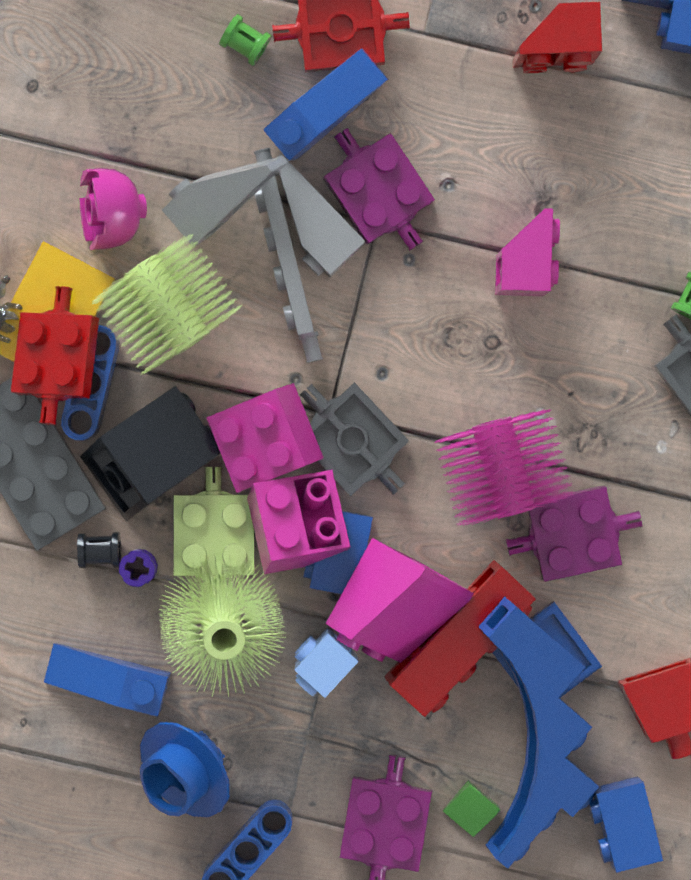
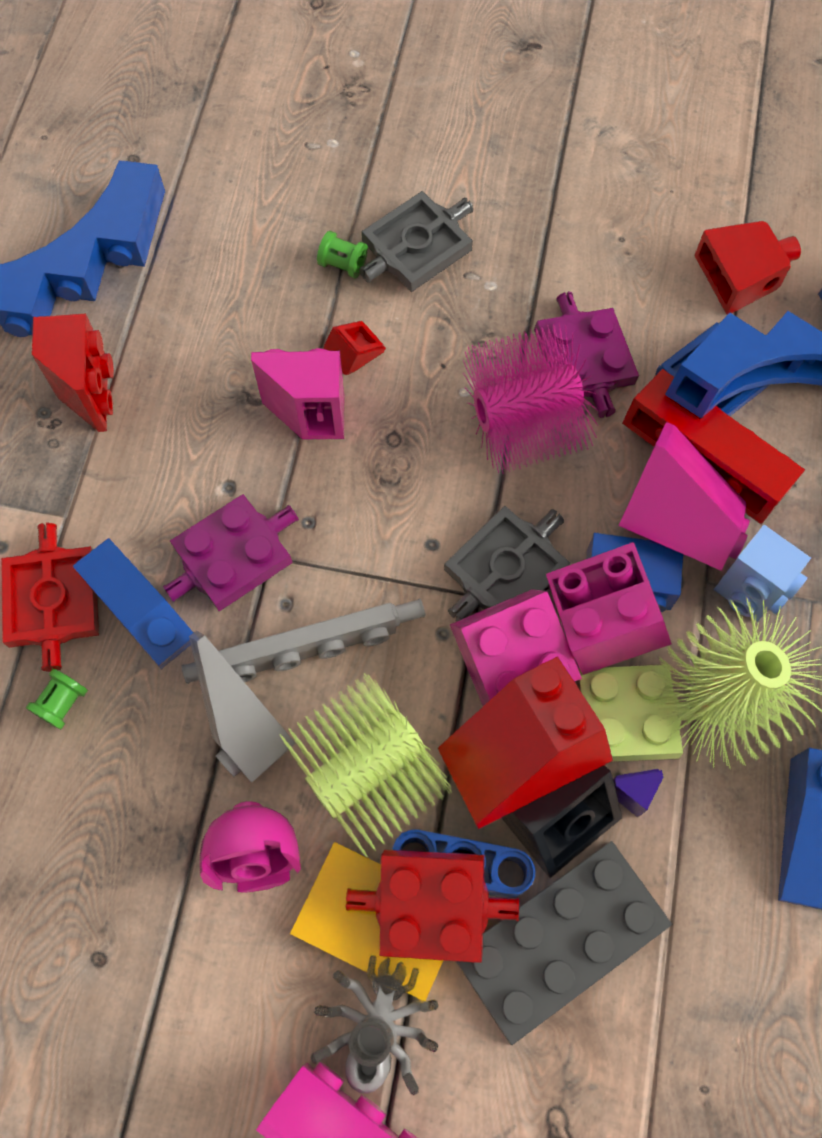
camera: 90 degrees left, 20 degrees down
black bush [77,532,122,568] -> none
dark purple bush [119,549,158,587] -> none
light grey slope [276,154,365,277] -> none
none -> red slope [323,321,386,375]
none -> red slope [437,656,613,829]
none -> dark purple slope [613,769,664,818]

